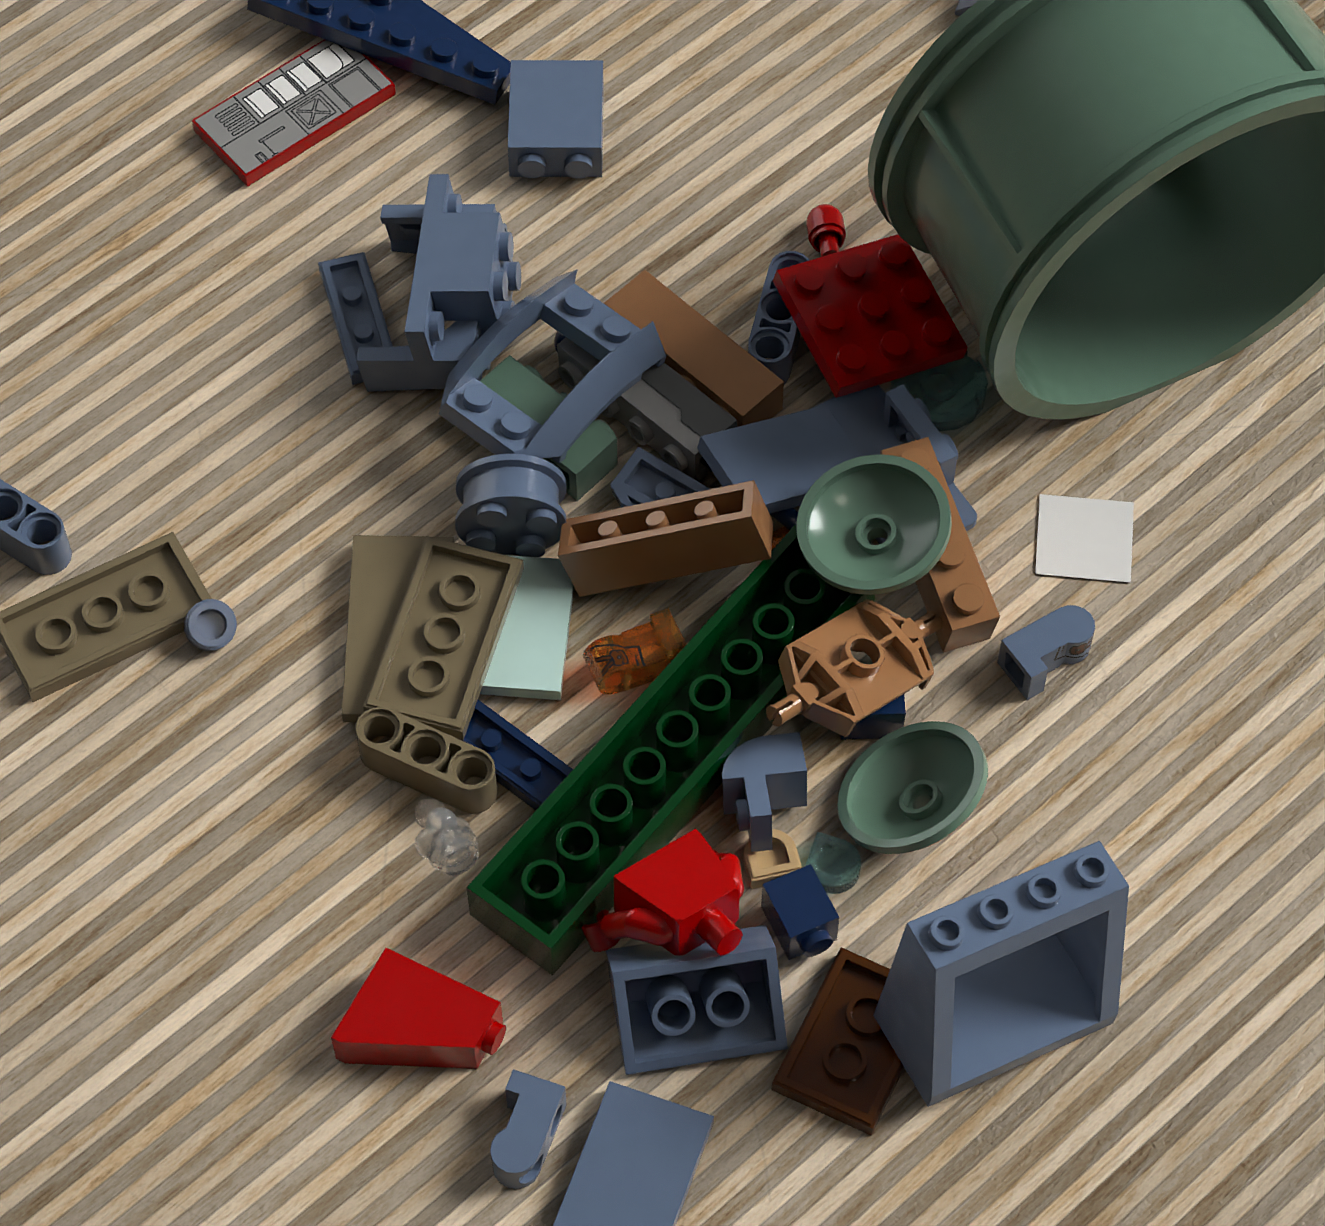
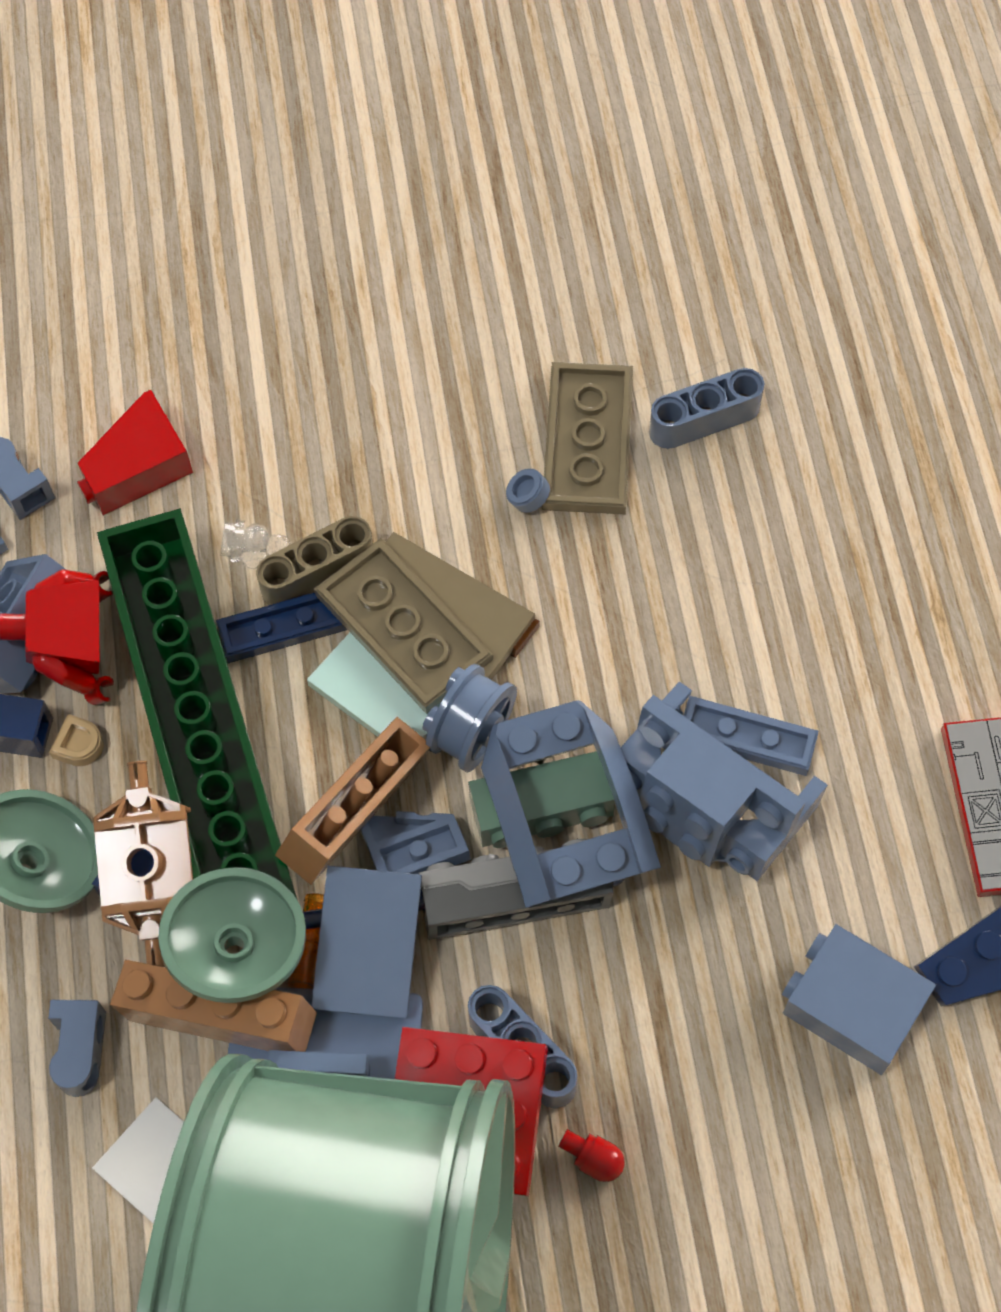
camera: 125 degrees right, 5 degrees up
clear orange leg [583,608,686,694] -> none
medium nougat brick [604,270,784,427] -> none
sand blue brick [722,732,807,852] -> none
clear light blue tile [805,832,861,894] -> none

